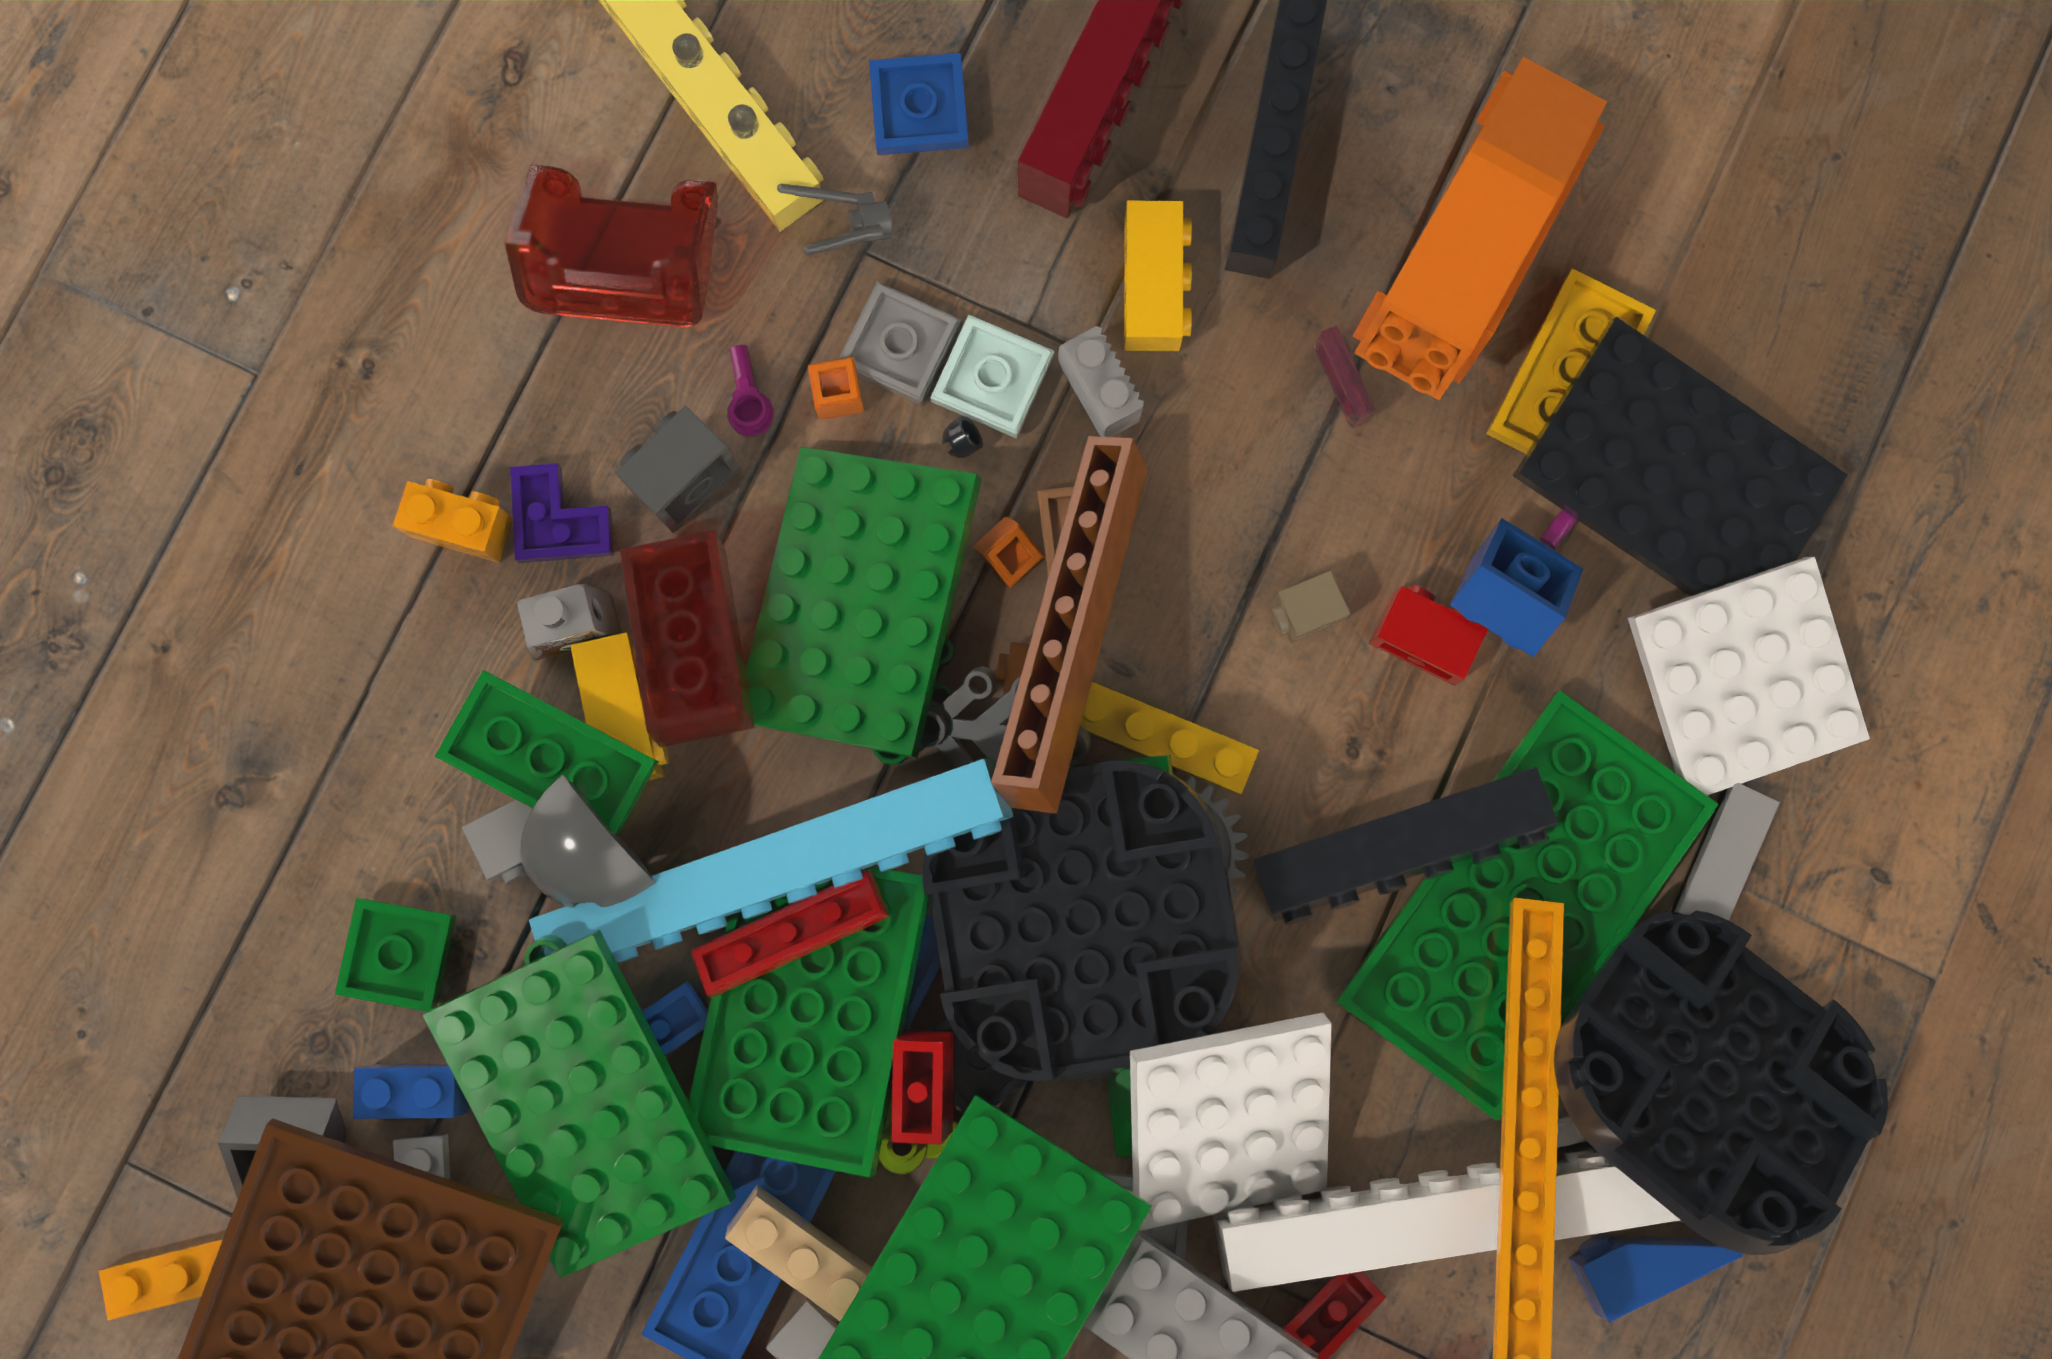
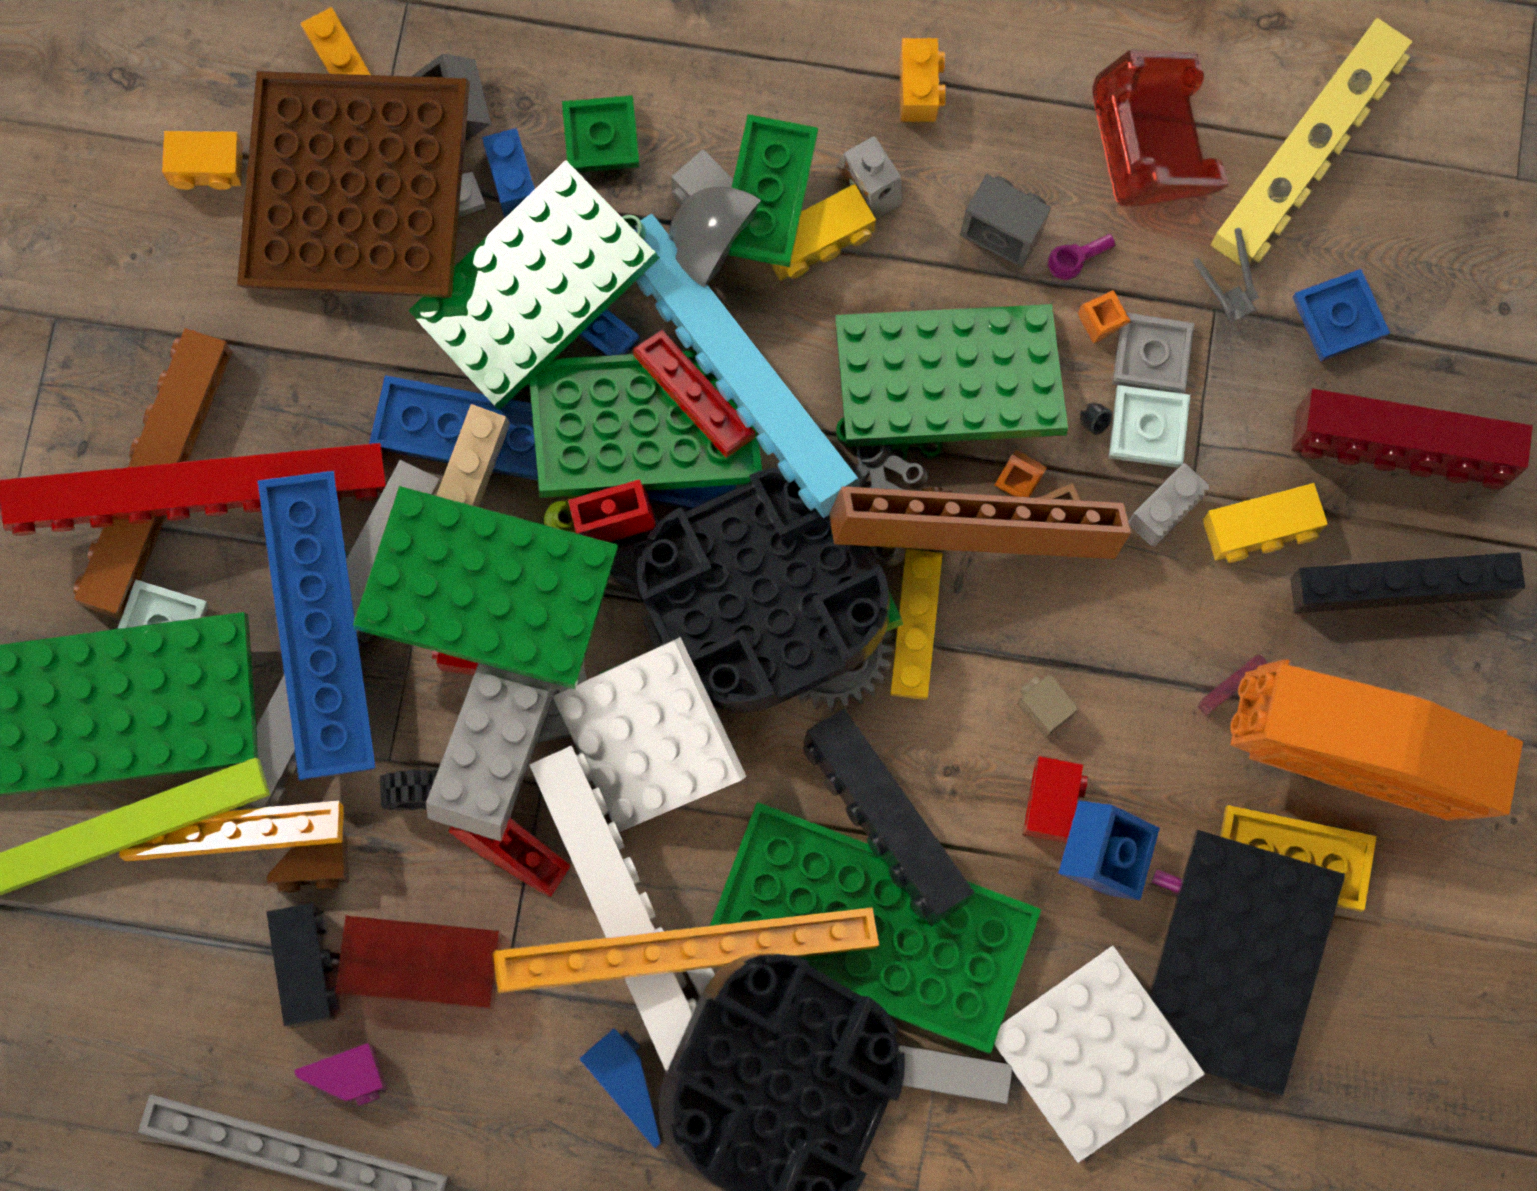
camera: 70 degrees right, 5 degrees down
dark purple plate [510,463,614,563] -> none
clear red brick [620,530,755,748] -> none

